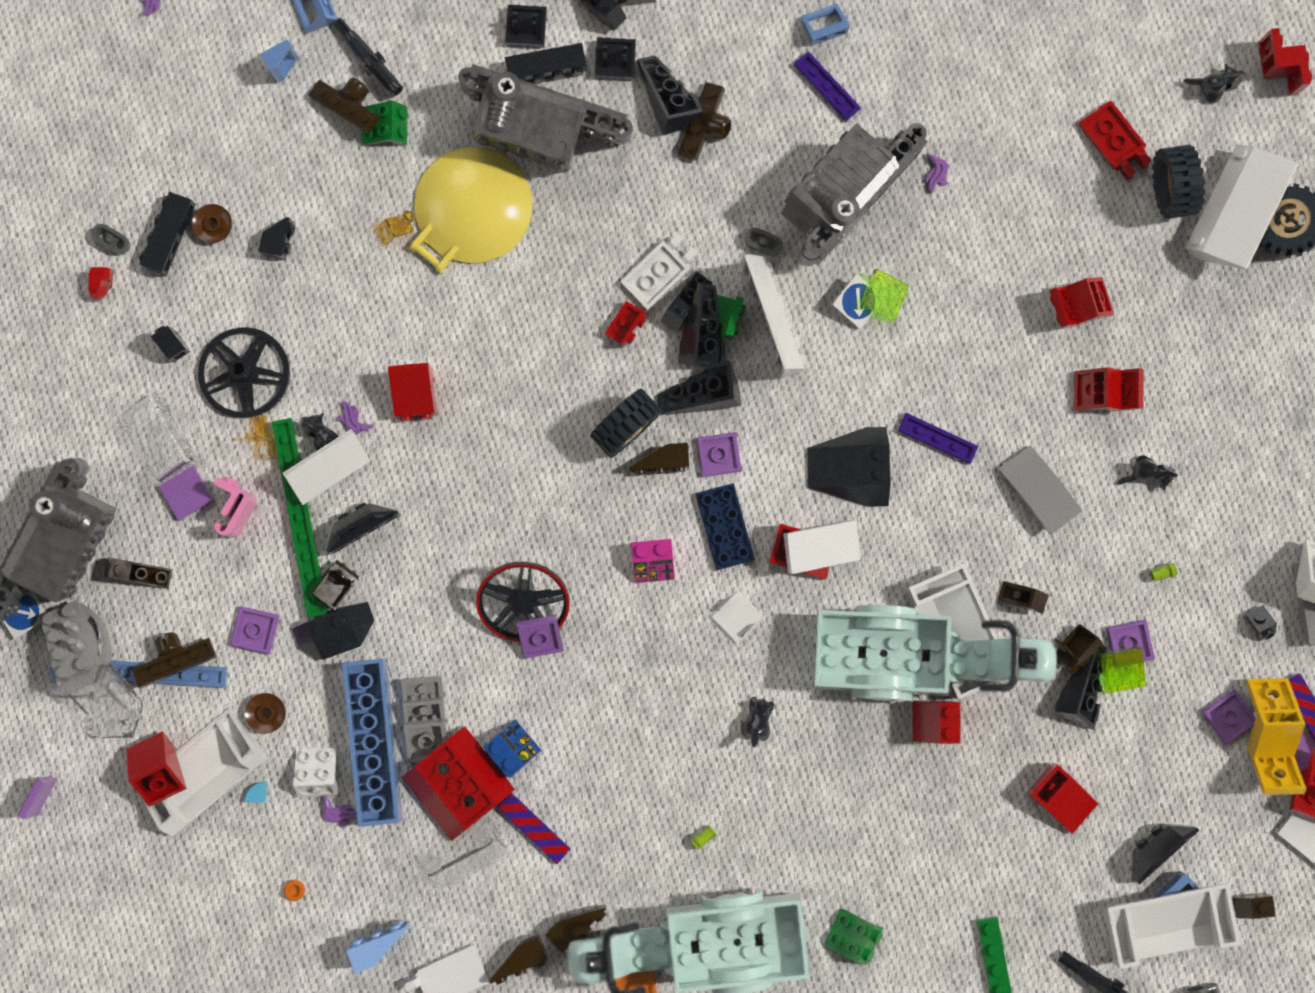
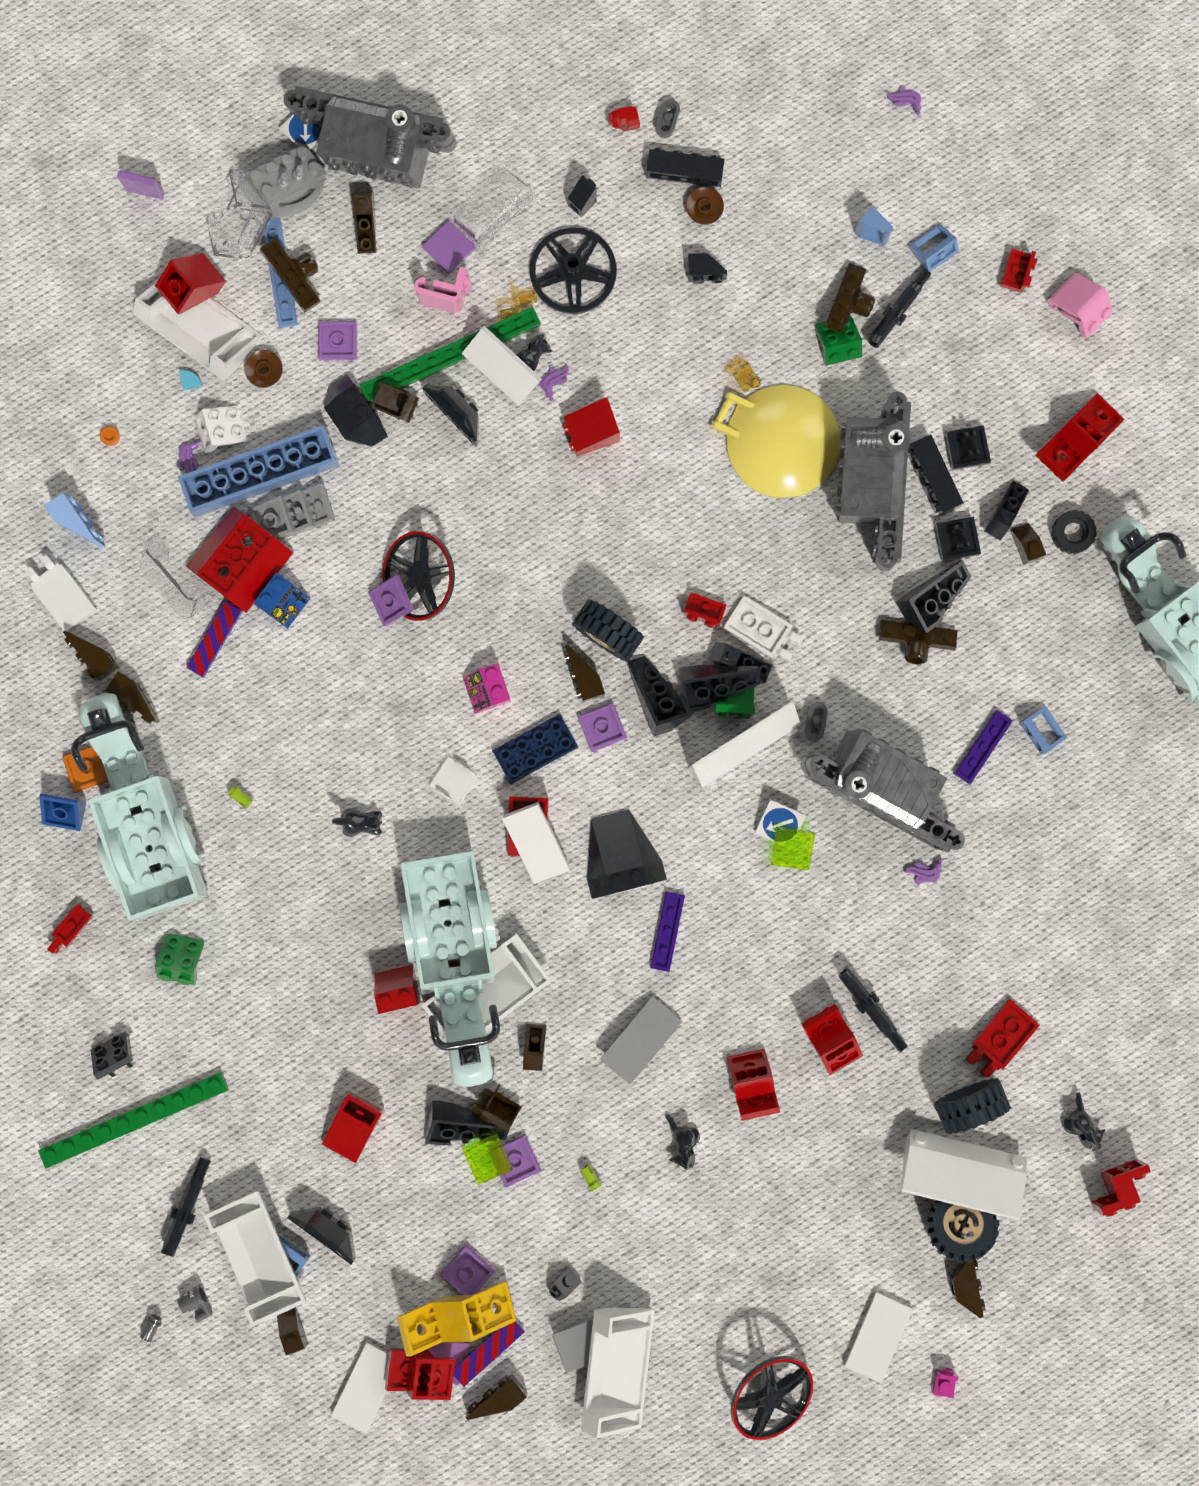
camera: 80 degrees right, 0 degrees up
none -> black piece [838,968,908,1052]

